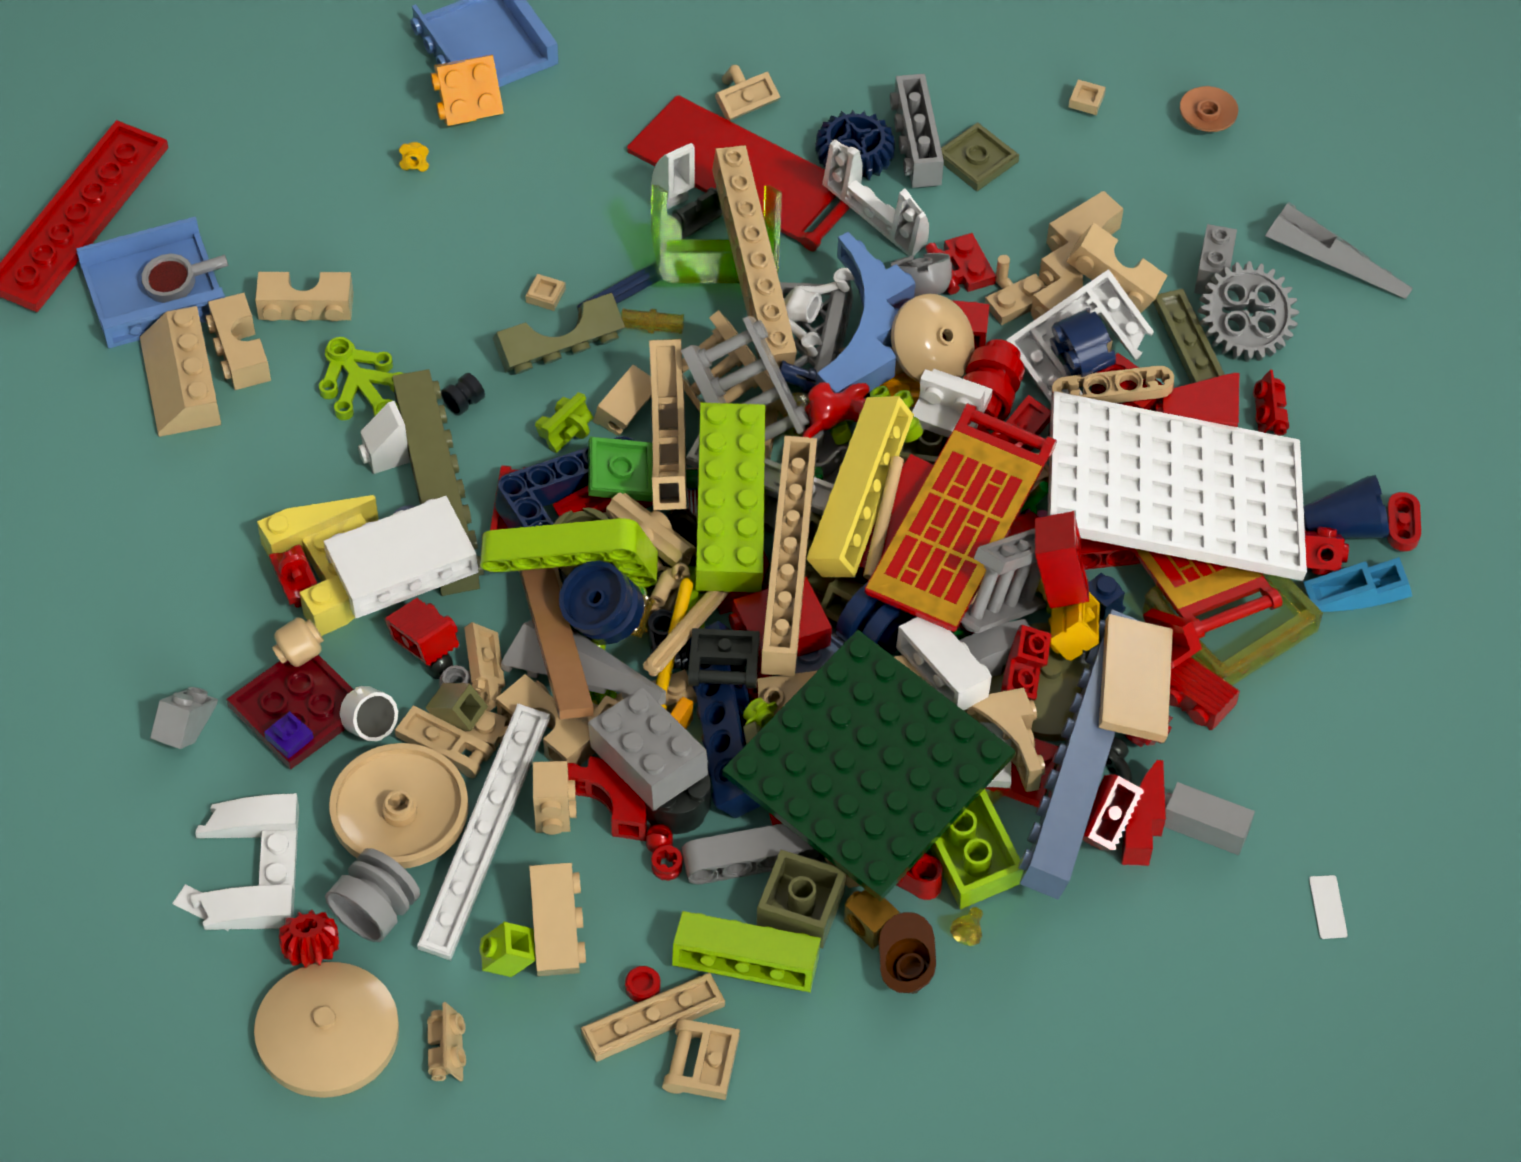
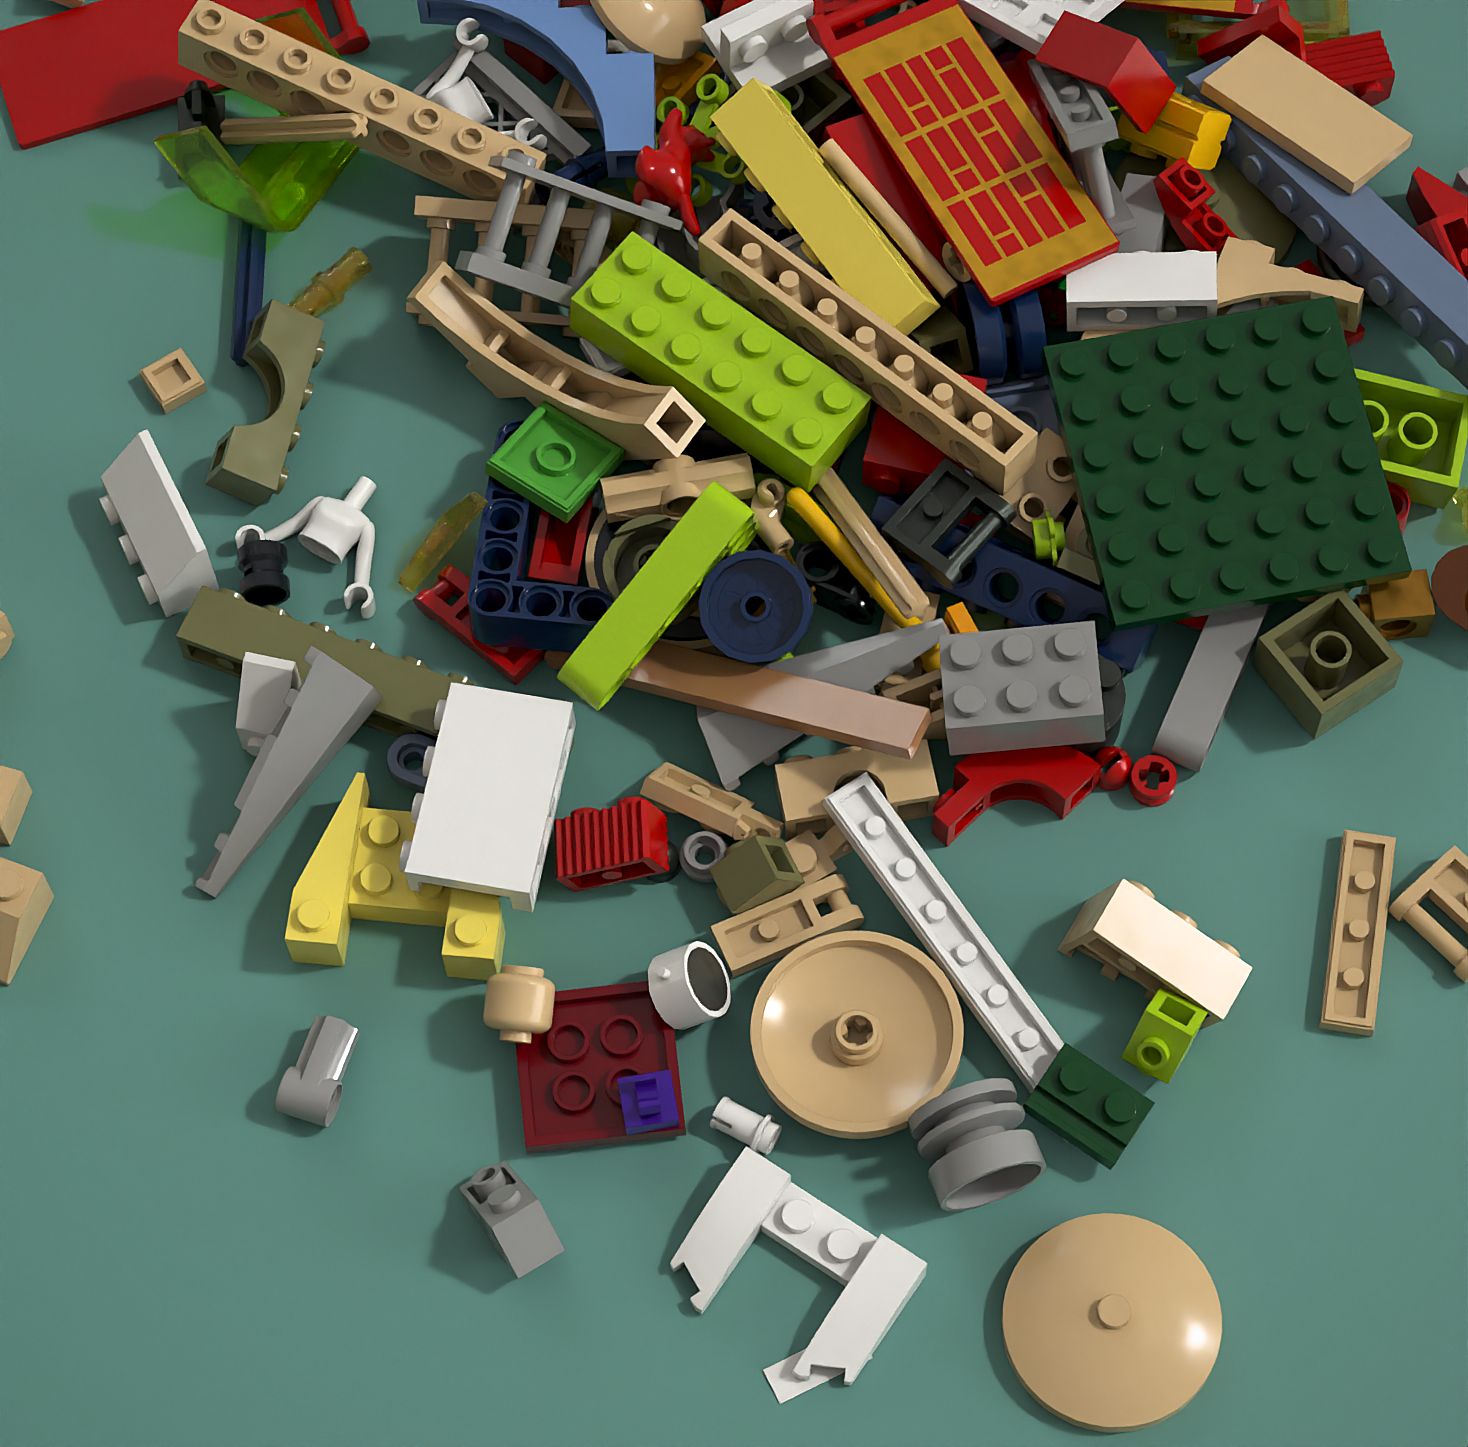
camera: 50 degrees left, 10 degrees up
red hips [269,544,317,608] -> none
red gear [279,909,340,968] -> none
lime plant [319,337,404,420] -> none
tan hinge [427,1002,466,1082] -> none
tan brick [533,761,577,835] -> none
lime hips [535,392,594,453] -> none
tan hinge [593,365,652,435] -> none
red tile [625,966,661,1003] -> none
white slope [651,143,695,211] -> none
lime brick [672,911,821,993] -> none
none -> white slope [99,429,219,618]
none -> light grey wedge [195,646,384,898]
none -> tan axle [220,113,368,145]
none -> white piece [235,476,377,619]
none -> light grey piece [275,1015,360,1128]
none -> clear yellow tile [398,491,488,593]
none -> white pin [710,1096,782,1155]
none -> dark green plate [1022,1042,1155,1170]

